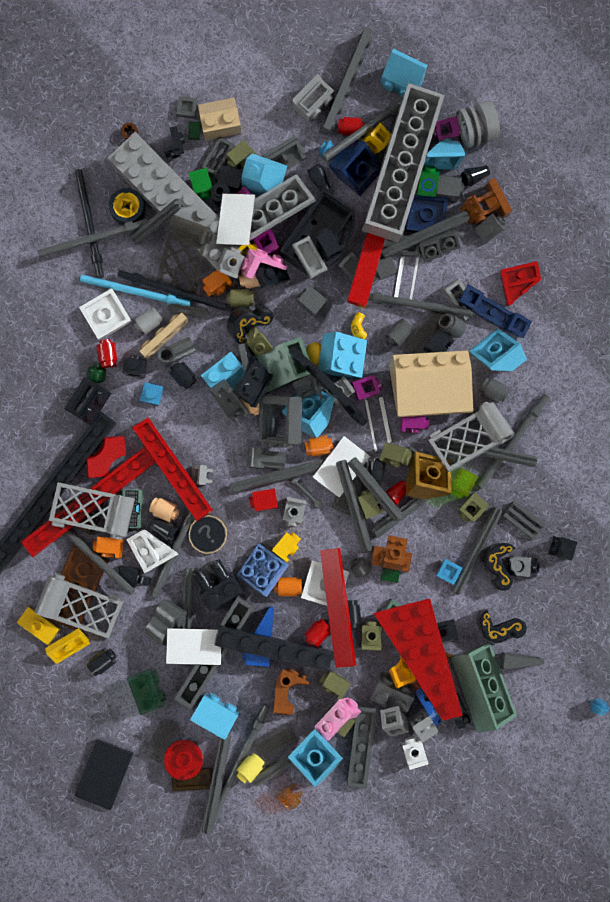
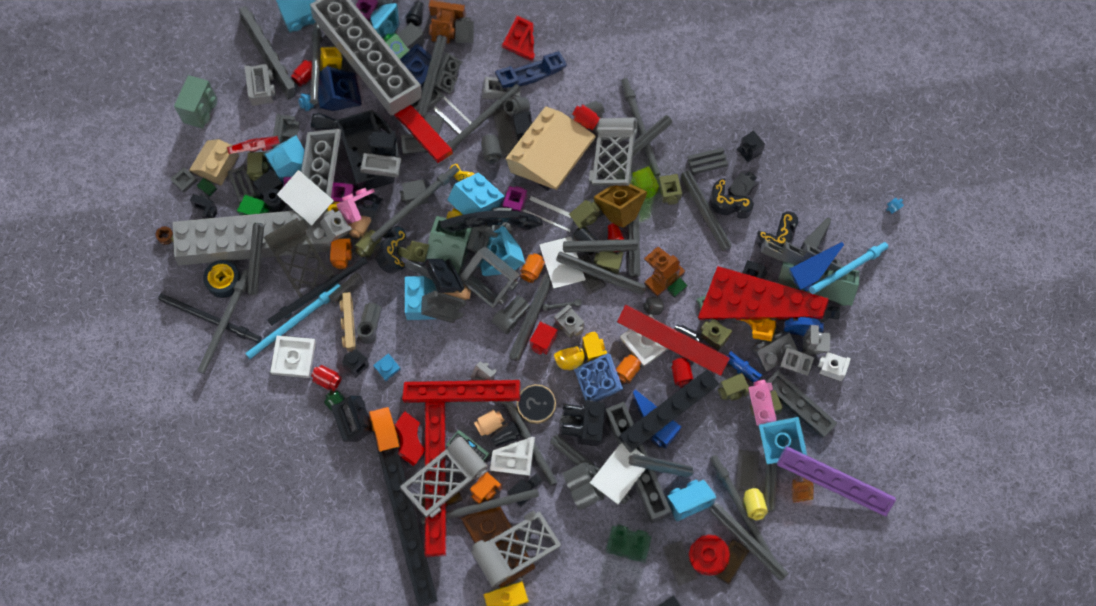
camera: 50 degrees left, 15 degrees down
yellow plate [45,628,90,664] -> none
black brick [86,648,117,676] -> none
light grey brick [134,307,163,334] -> none
black brick [169,361,197,390] -> none
dark orange tile [273,668,309,716] -> none
magenta brick [400,416,429,434] -> none
dark azure plate [436,559,462,585] -> none
medium azure slope [469,328,527,371] -> none
none -> sand green brick [174,75,217,129]
none -> red wing [227,136,279,154]
none -> orange slope [369,407,399,451]
none -> dark grey bar [370,165,460,243]
none -> yellow hair [554,346,585,371]
none -> red brick [571,104,600,130]
none -> dark grey axle [628,454,693,477]
none -> blue pin [727,351,762,384]
none -> dark grey slope [761,239,841,271]
none -> medium lavender tile [777,446,896,517]
none -> blue slope [788,242,844,292]
none -> medium azure bar [809,242,889,294]

